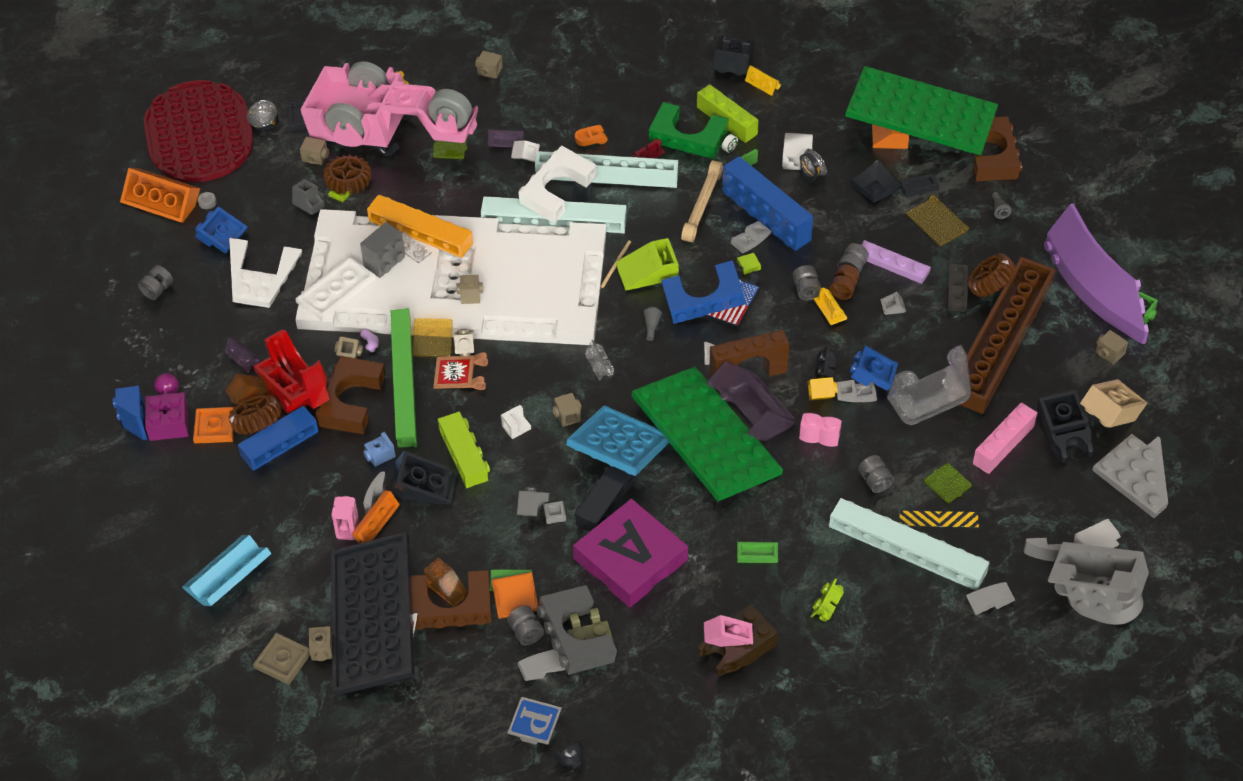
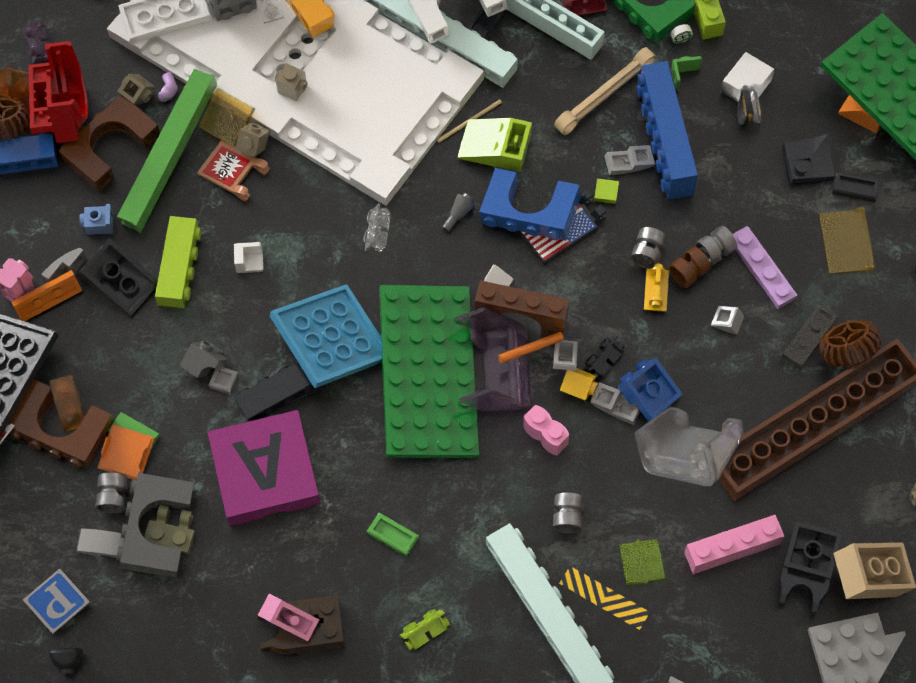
camera: 30 degrees right, 15 degrees up
dark tan brick [552,393,581,427] -> none
none -> orange bar [498,332,564,363]
none -> light grey slope [553,340,578,371]

